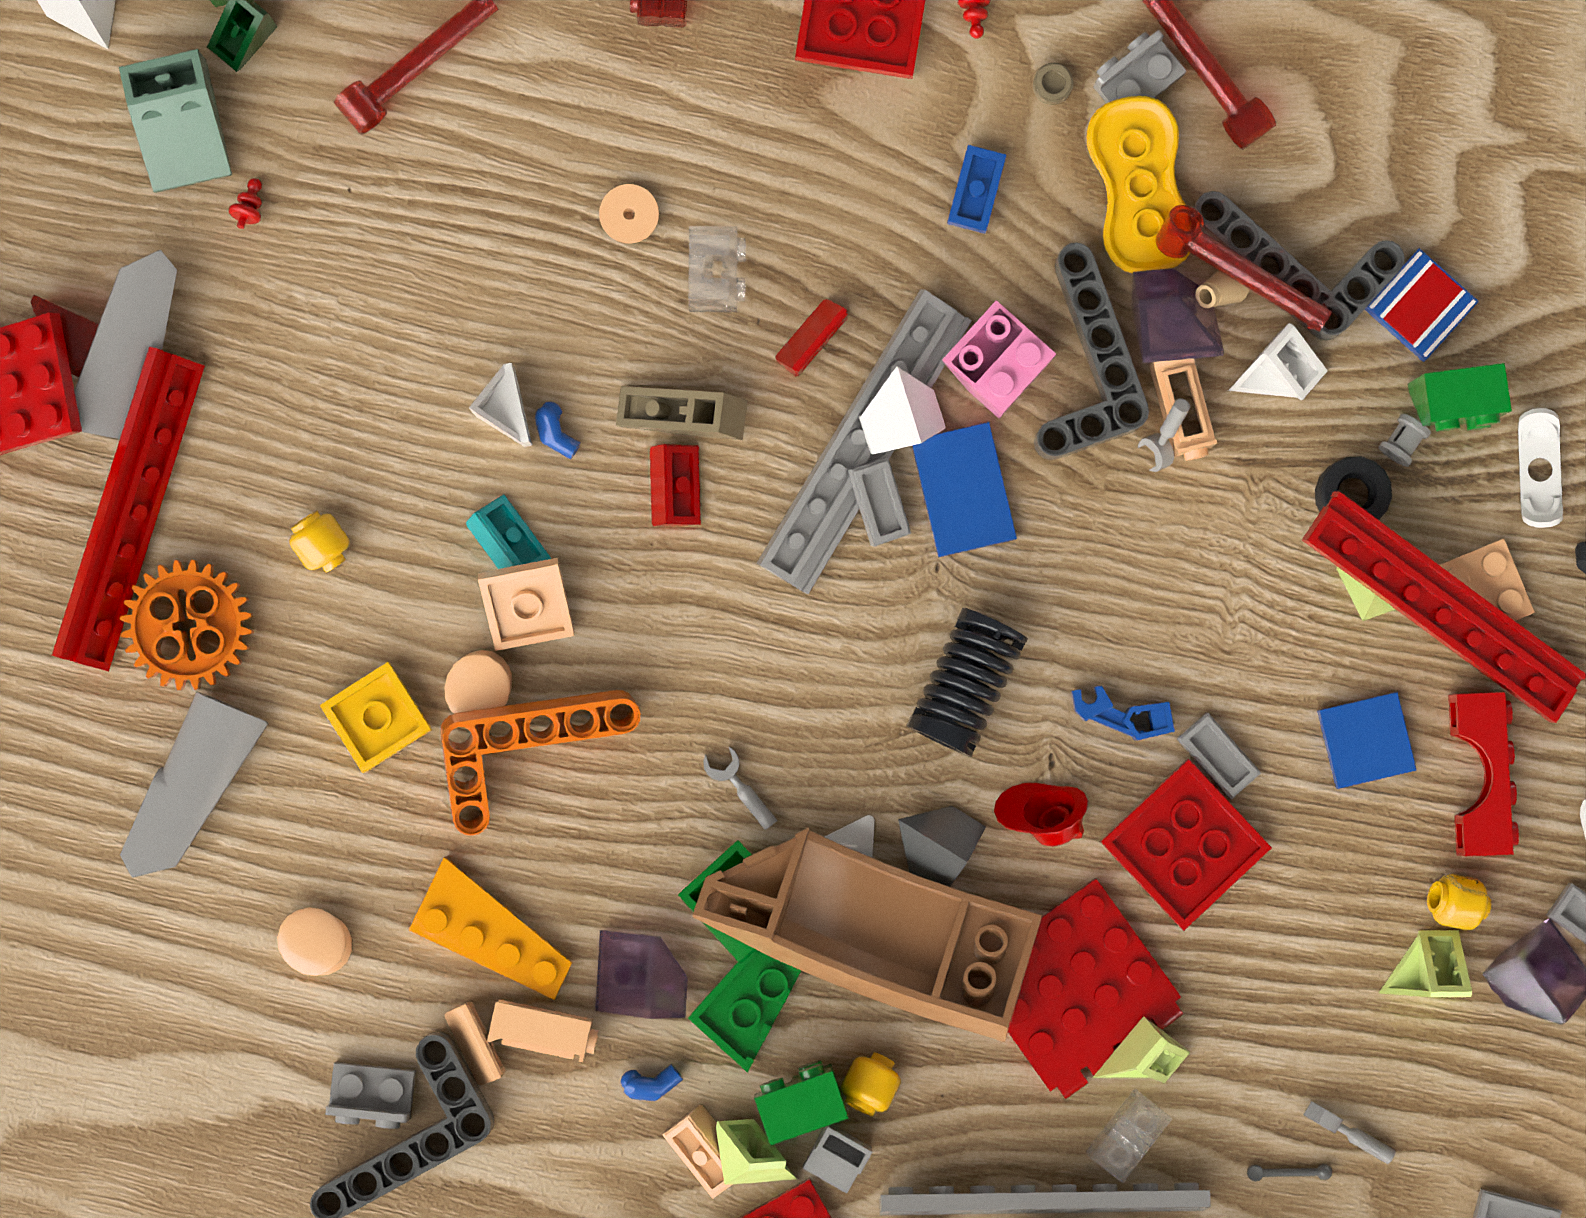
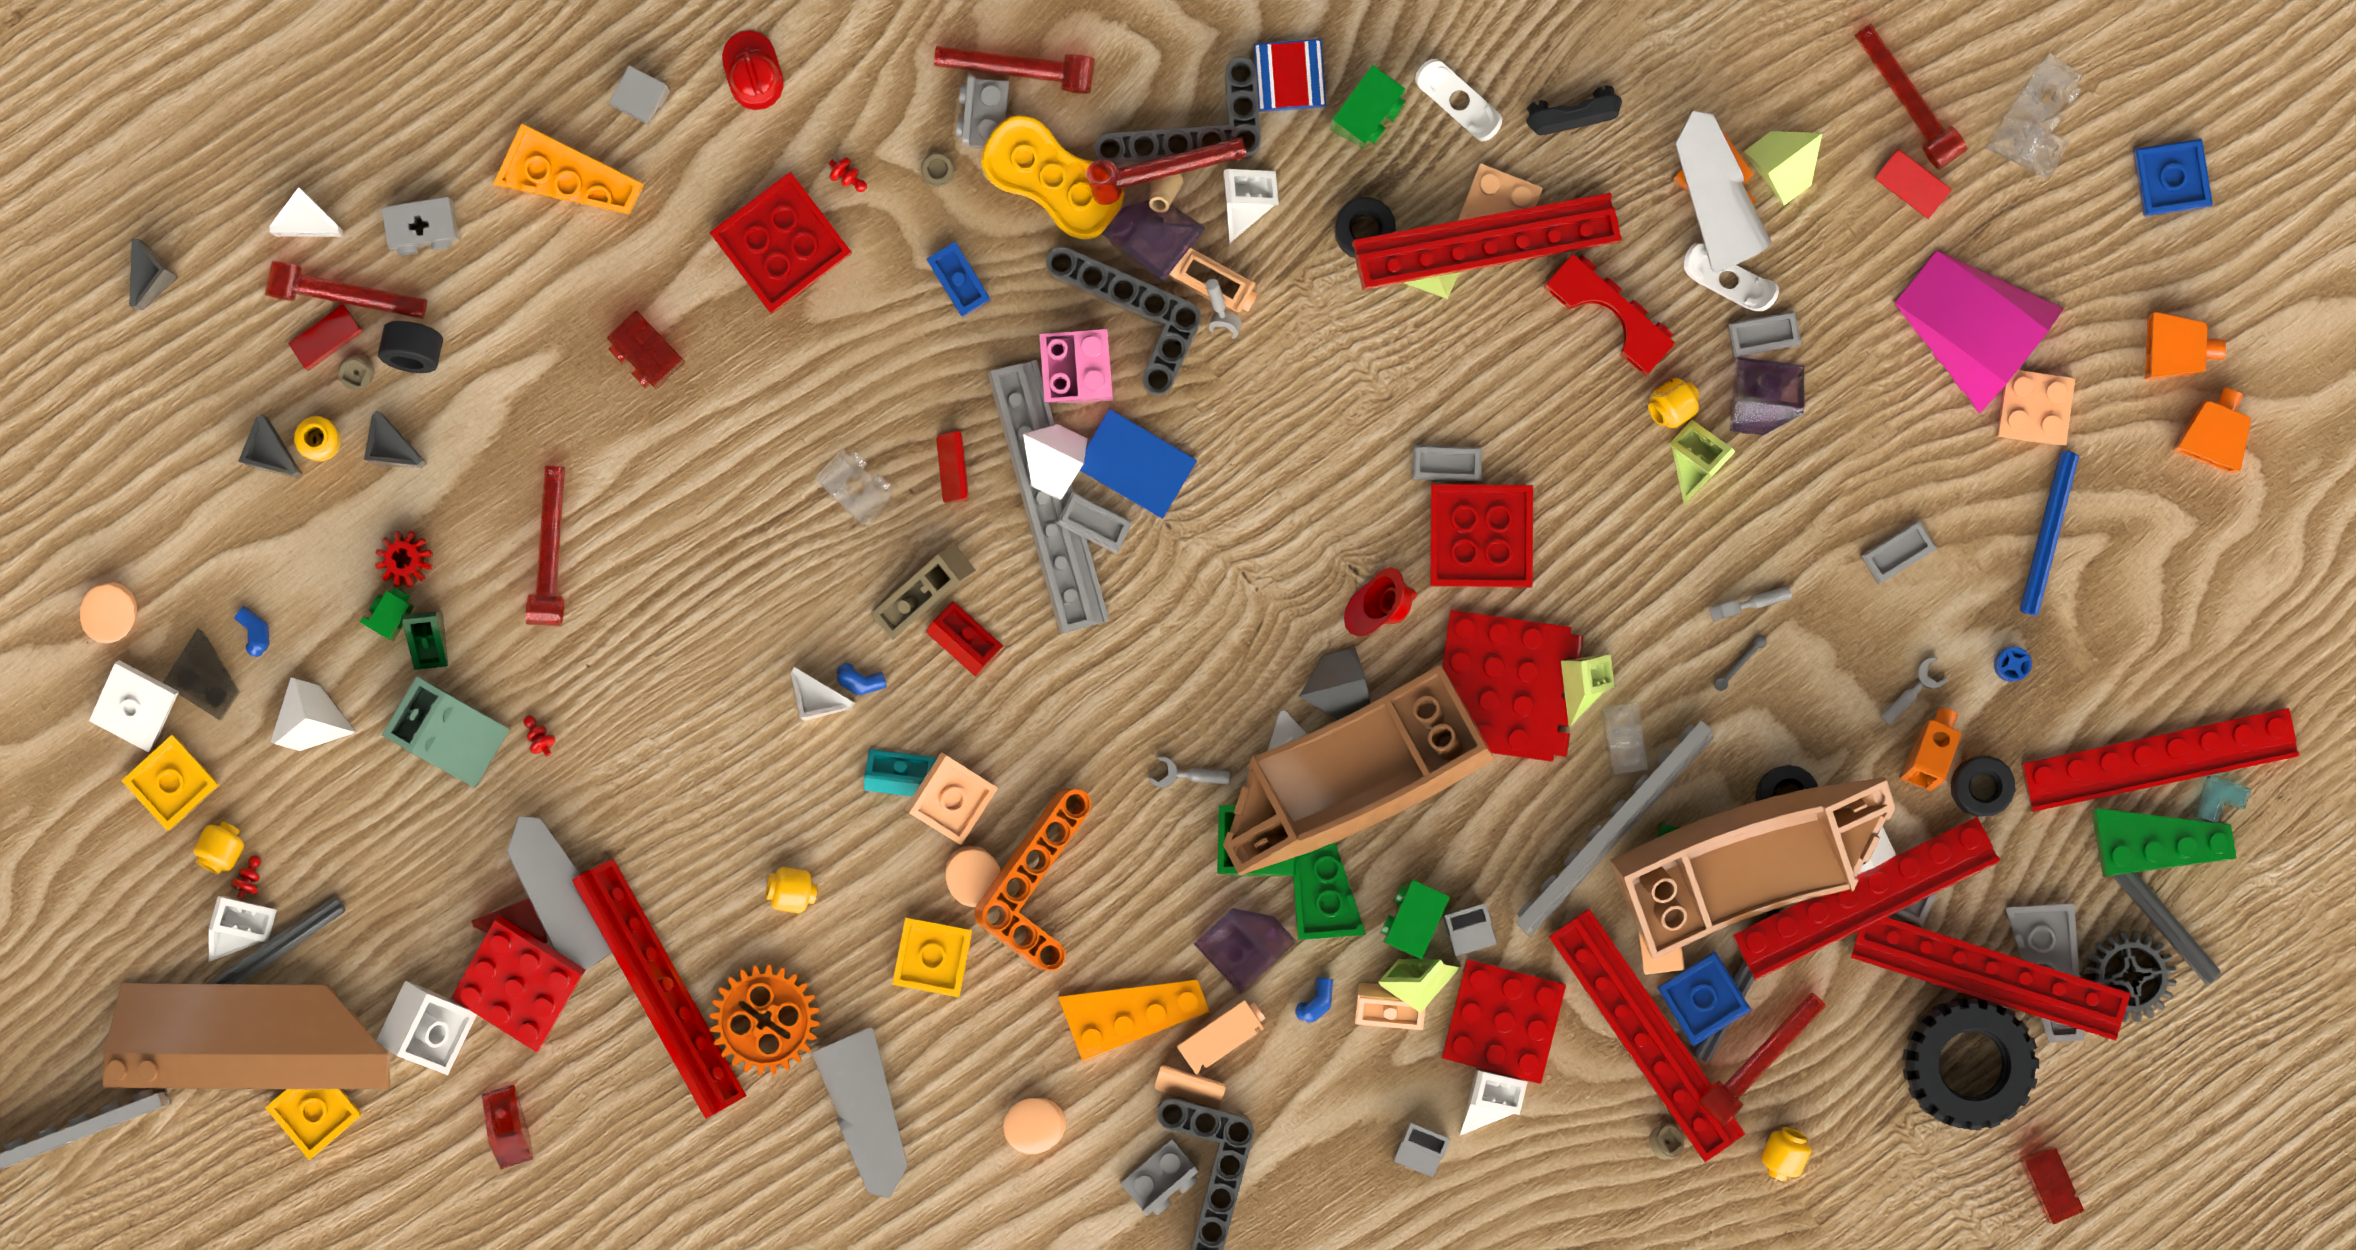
camera: 45 degrees left, 0 degrees up
light nougat piece [599,184,659,244] -> none
yellow head [841,1052,901,1116] -> none
black piece [906,608,1028,758] -> none
blue piece [1071,686,1175,741] -> none
blue tile [1317,692,1416,789] -> none
light grey bush [1379,414,1431,467] -> none

